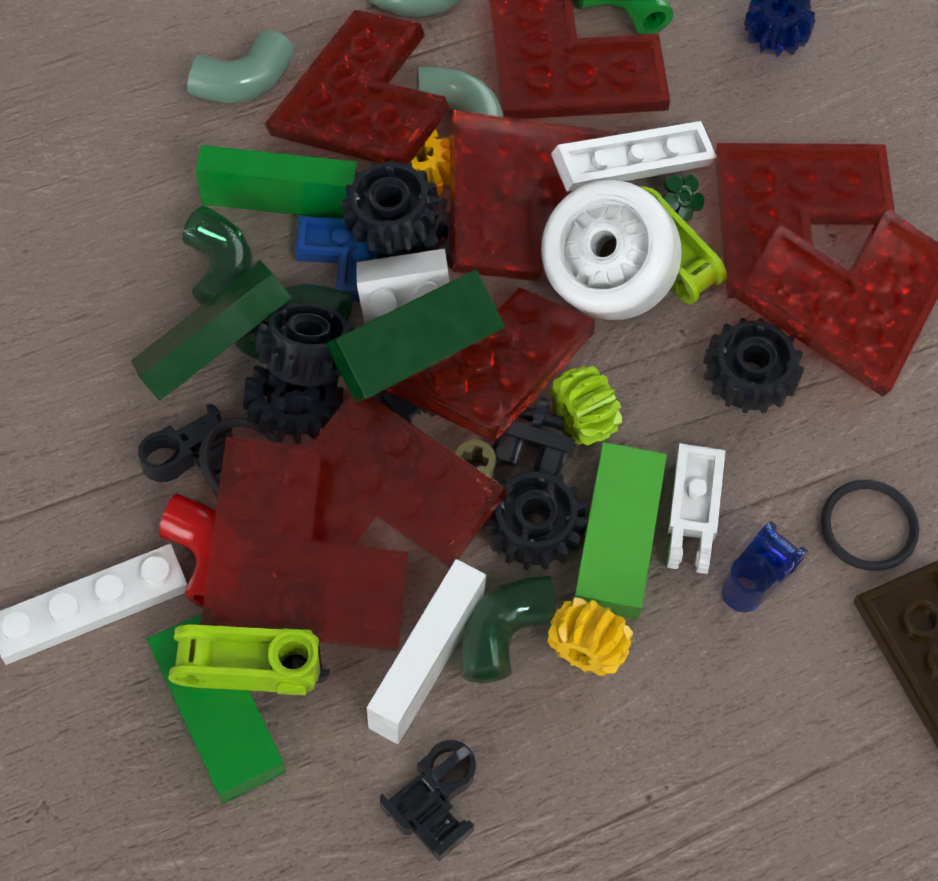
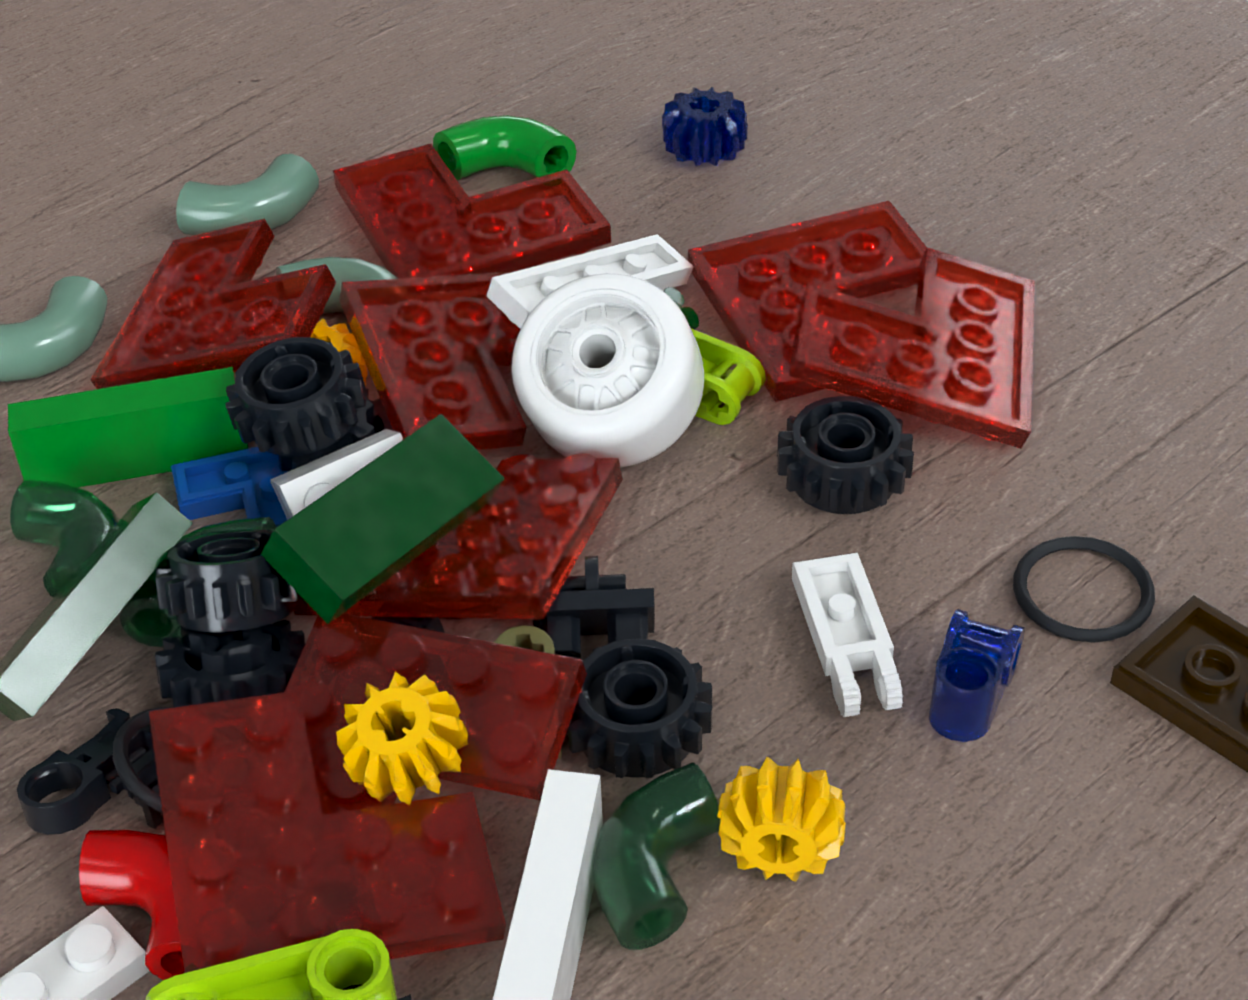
camera: 15 degrees left, 20 degrees down
lime gear [550,365,622,446] -> none
bright green piece [574,442,667,620] -> none
none -> yellow gear [336,671,468,806]

